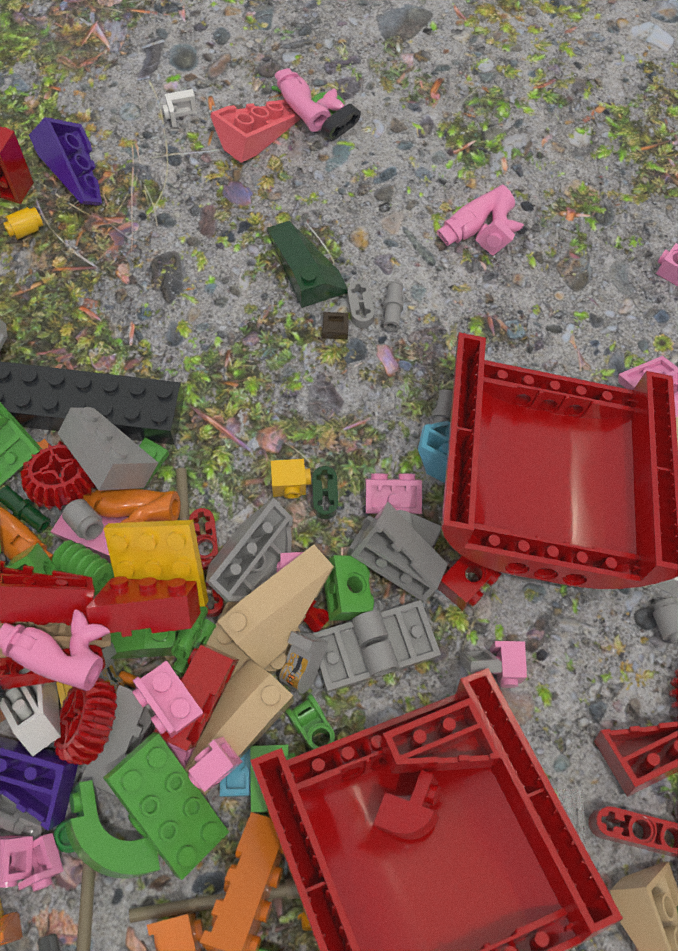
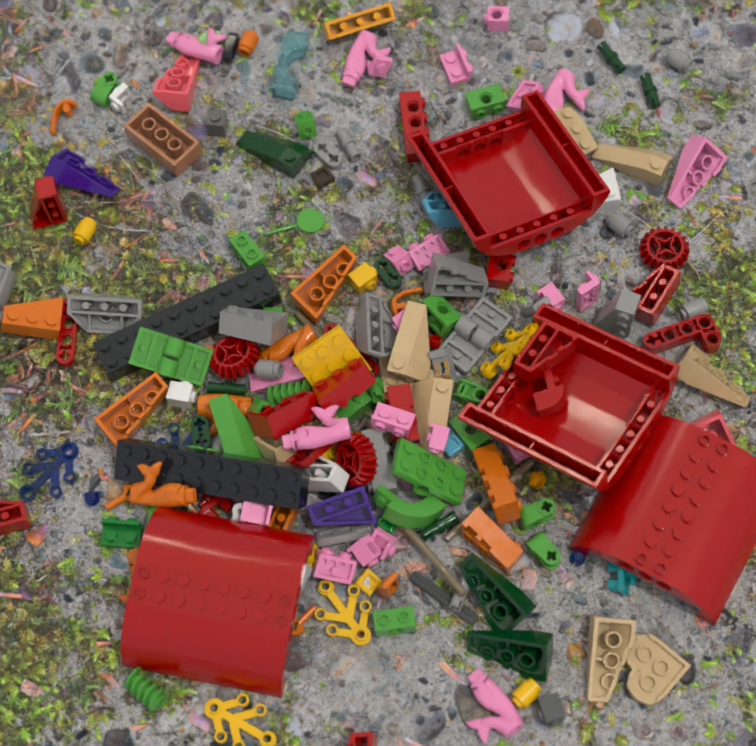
camera: 25 degrees left, 0 degrees up
none -> orange piece [50,99,78,135]
none -> bright green piece [90,72,120,107]
none -> nougat brick [123,102,203,177]
none -> dark grey brick [205,109,228,137]
none -> bright green brick [229,230,267,271]
none -> orange brick [237,30,259,57]
none -> bright green piece [264,209,324,236]
none -> clear light blue arch [269,30,309,101]
none -> orange wedge [290,245,357,326]
none -> bright green bracket [294,111,317,139]
none -> light orange brick [322,2,396,41]
none -> bright pink bracket [383,245,415,276]
none -> orange piece [390,287,424,317]
none -> red brick [399,91,430,164]
none -> dark green pin [419,511,460,542]
none -> bright pink bracket [439,44,473,87]
none -> bright green brick [465,83,506,120]
none -> yellow plant [480,323,540,379]
none -> bright pink bracket [575,270,600,313]
none -> light grey wedge [593,289,641,339]

